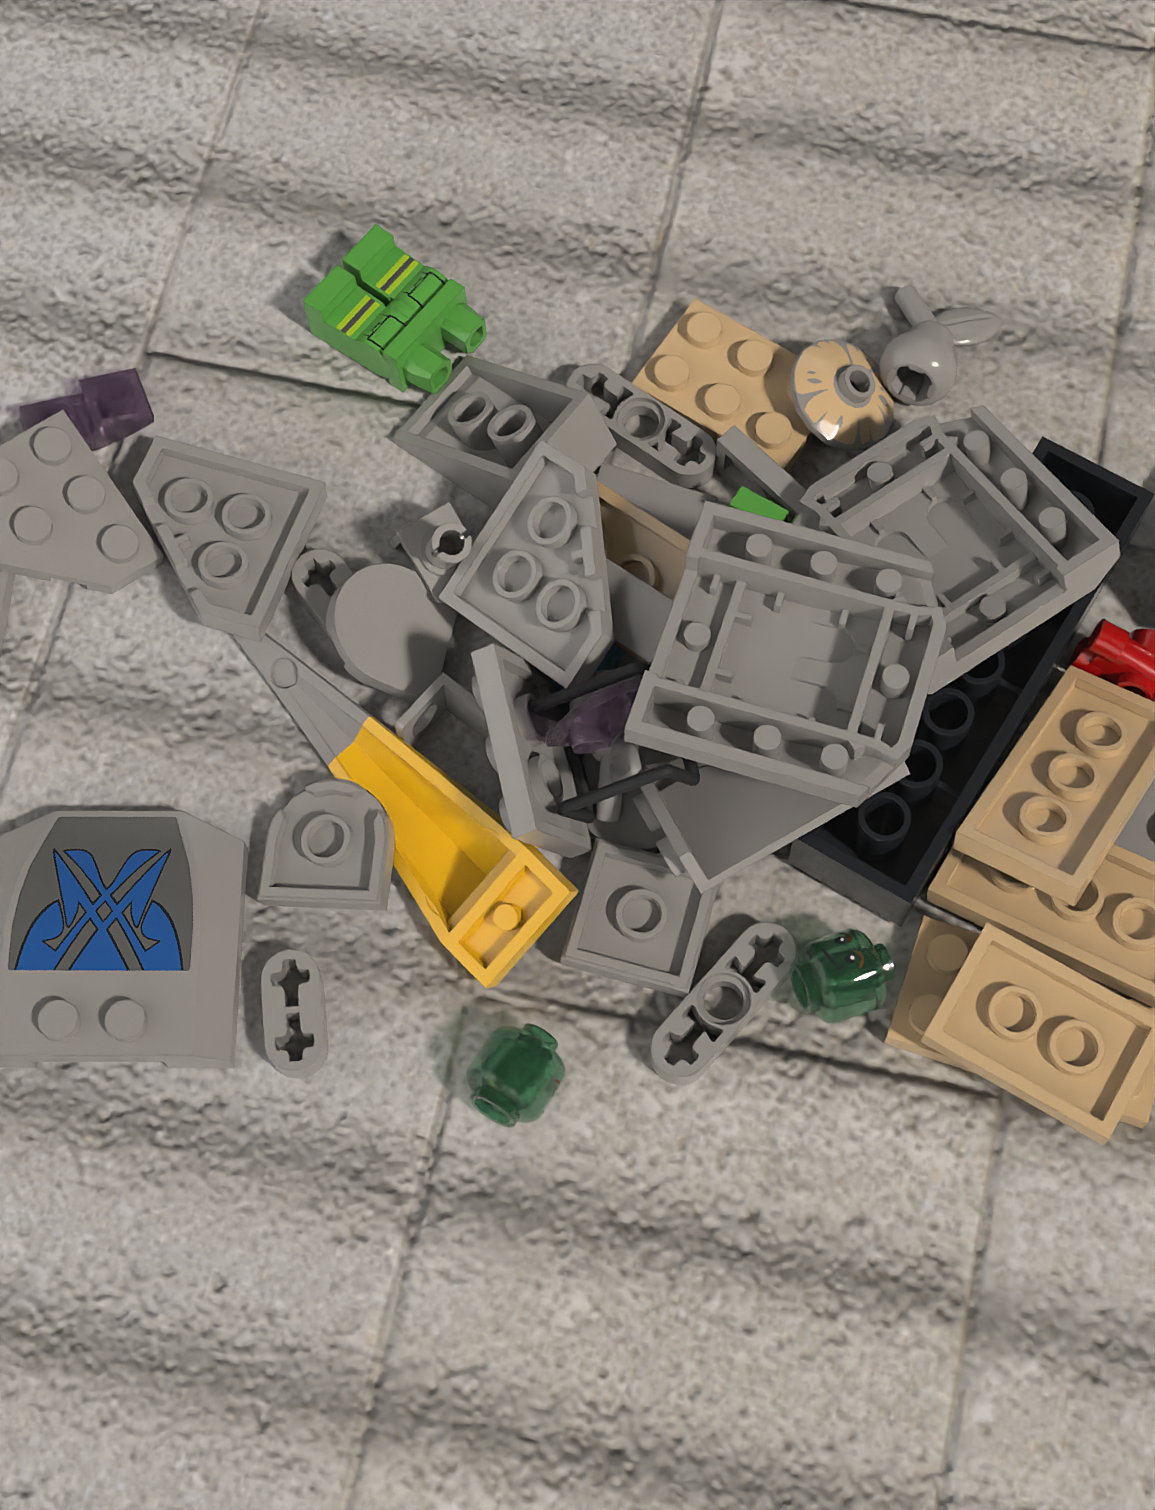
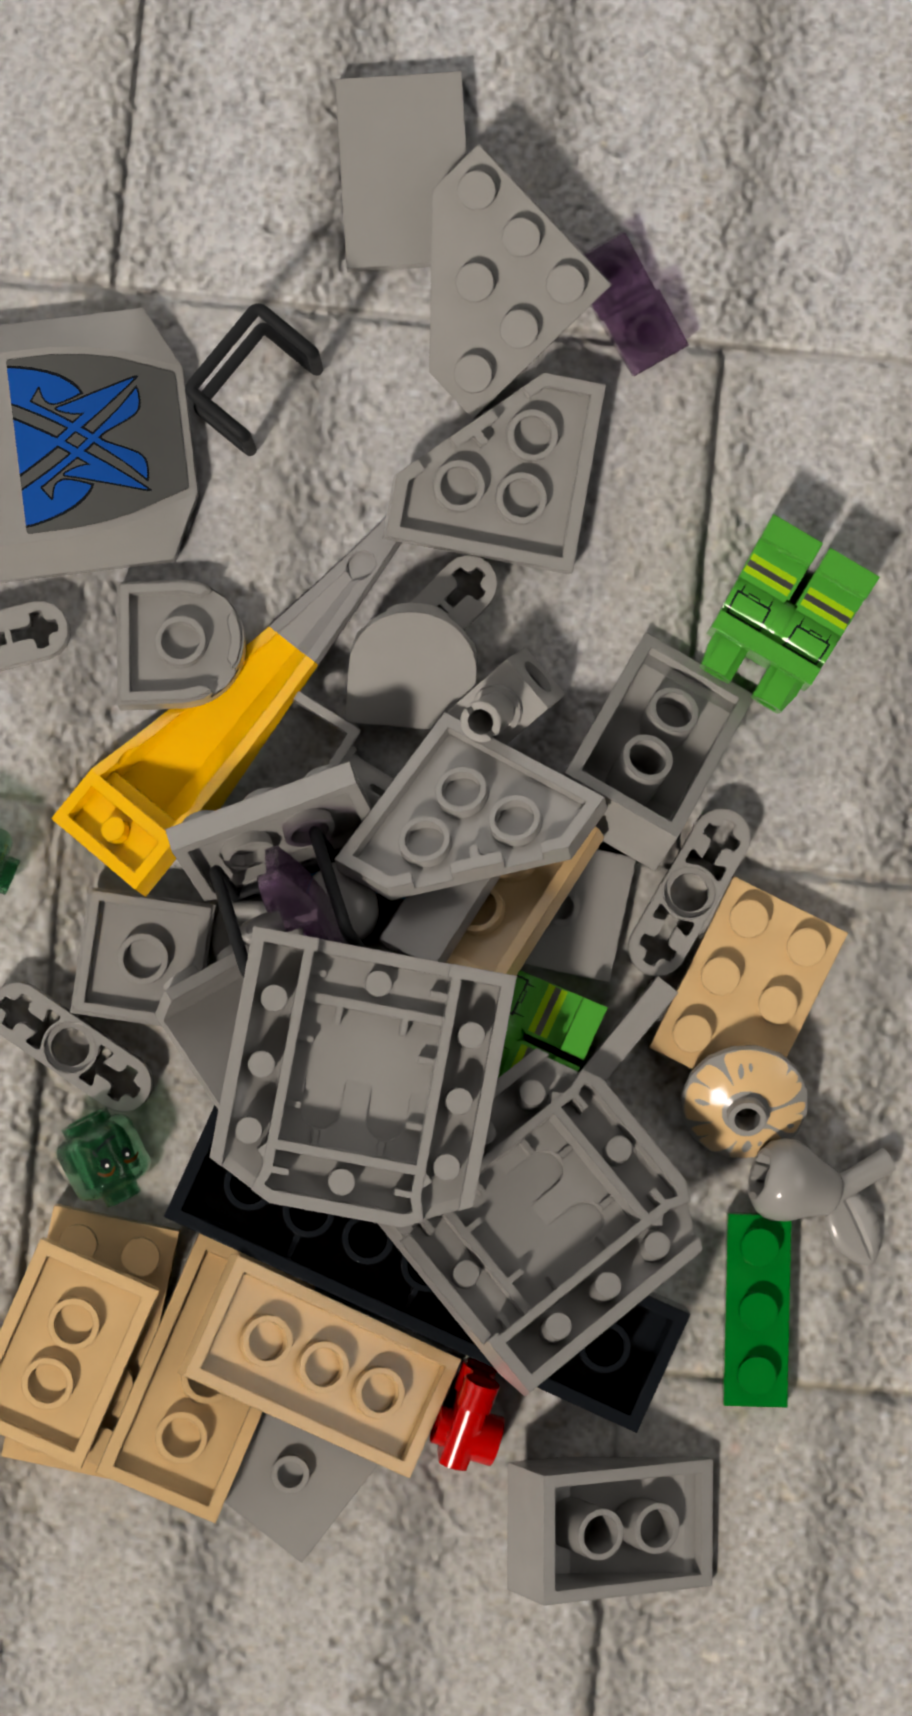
camera: 80 degrees right, 20 degrees up
none -> black piece [185,303,323,456]
none -> green plate [722,1212,792,1408]

